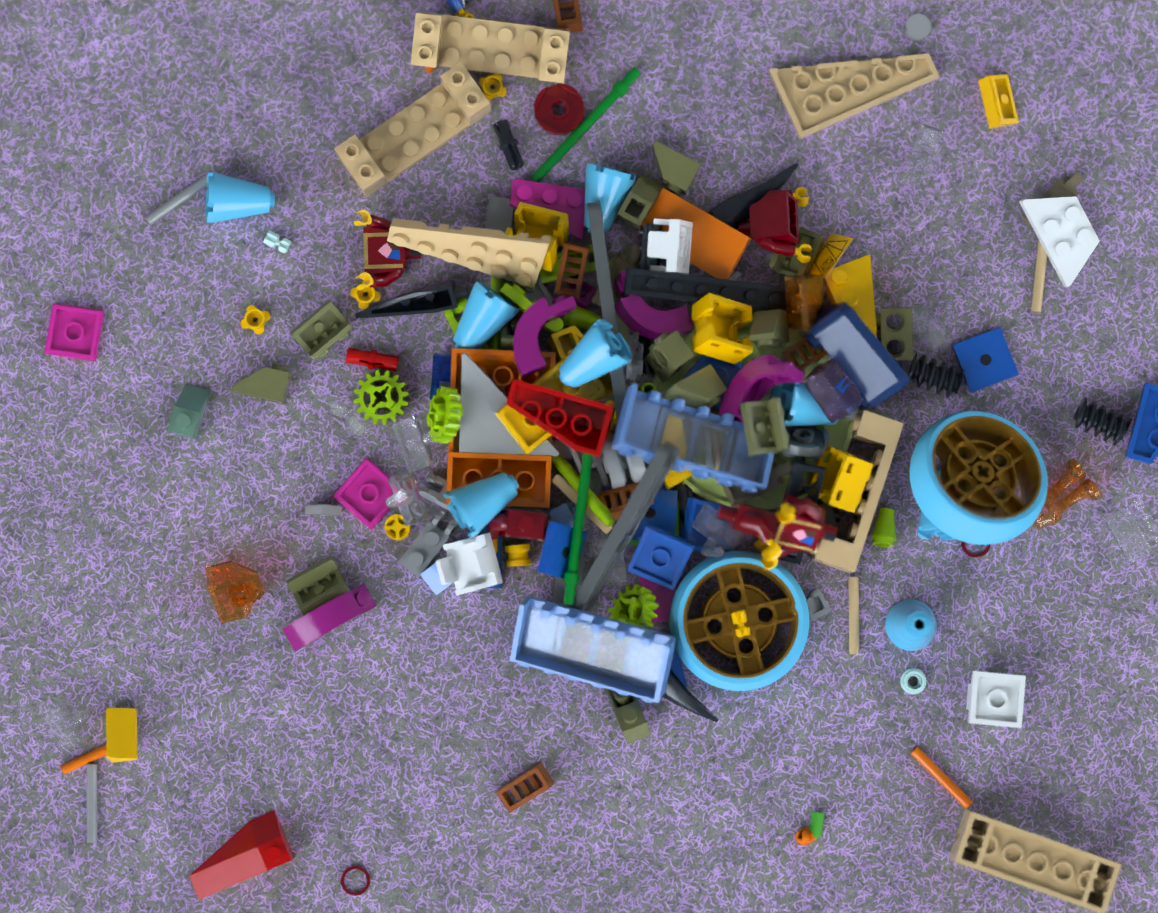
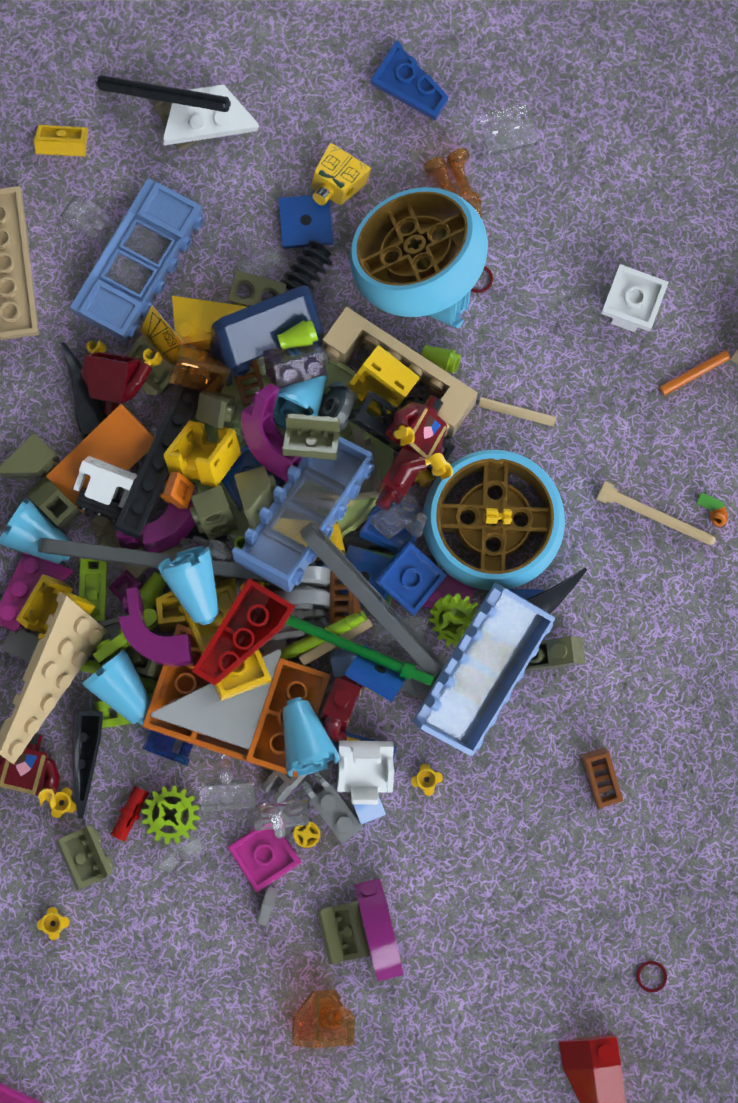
camera: 75 degrees left, 5 degrees down
sand green slope [167,384,211,440] -> none
olive slope [232,364,292,405] -> none
lime gear [426,386,463,444] -> none
yellow wheel [505,544,532,567] -> none
dark orange slope [554,242,590,298] -> none
light grey tile [806,588,831,622] -> none
medium azure cone [885,599,937,651] -> none
light aqua plate [900,668,926,694] -> none
tan bar [1031,240,1047,313] -> none
black piece [1073,396,1132,446] -> none
none -> medium blue window [70,178,204,343]
none -> black axle [96,75,231,112]
none -> orange tile [159,472,195,509]
none -> lime cone [277,320,318,350]
none -> yellow torso [311,143,371,205]
none -> yellow plate [411,764,443,796]
none -> tan piece [596,481,716,545]

